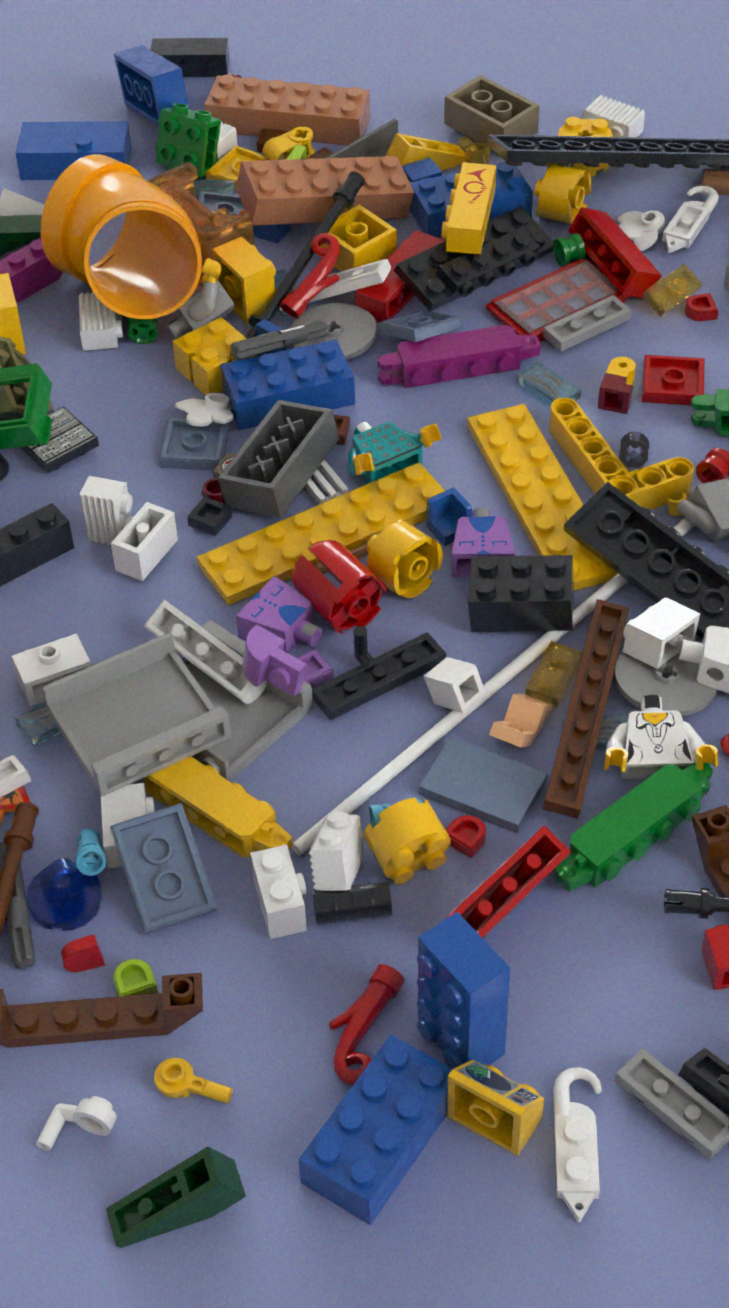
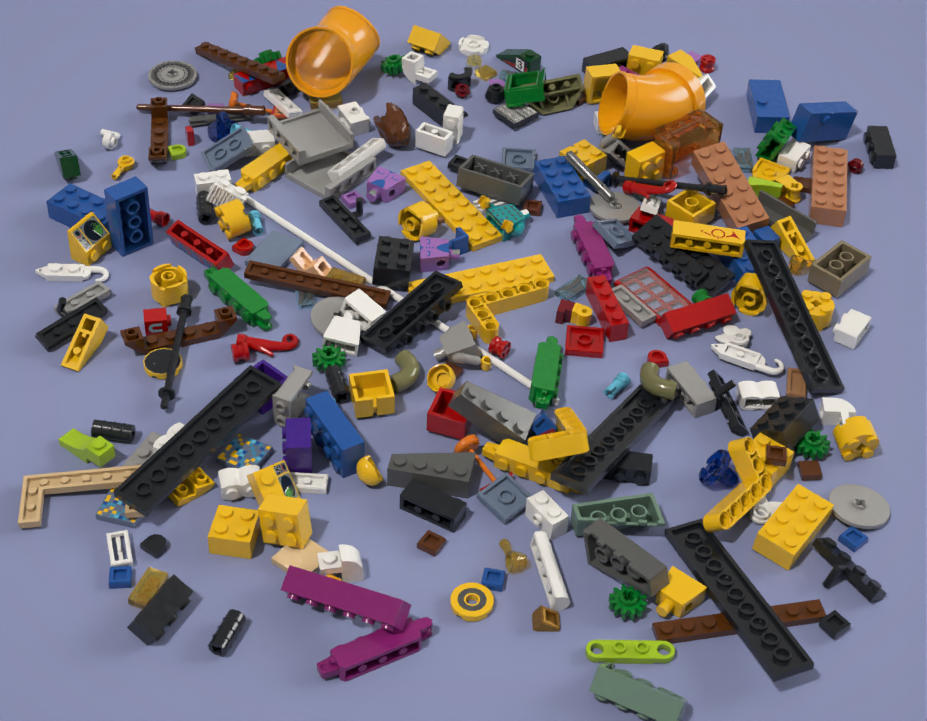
camera: 85 degrees right, 5 degrees down
white plate [175,393,233,427] -> none
medium lavender brick [242,624,307,697] -> none
red cylinder [291,539,387,634] -> none
white brick [424,657,486,713] -> none
white torso [604,695,718,779] -> none
black axle [619,431,650,468] -> none
clear yellow plate [642,264,702,317] -> none
none -> yellow brick [149,264,189,307]
none -> reddish brown head [373,102,411,147]
none -> red brick [585,275,629,342]

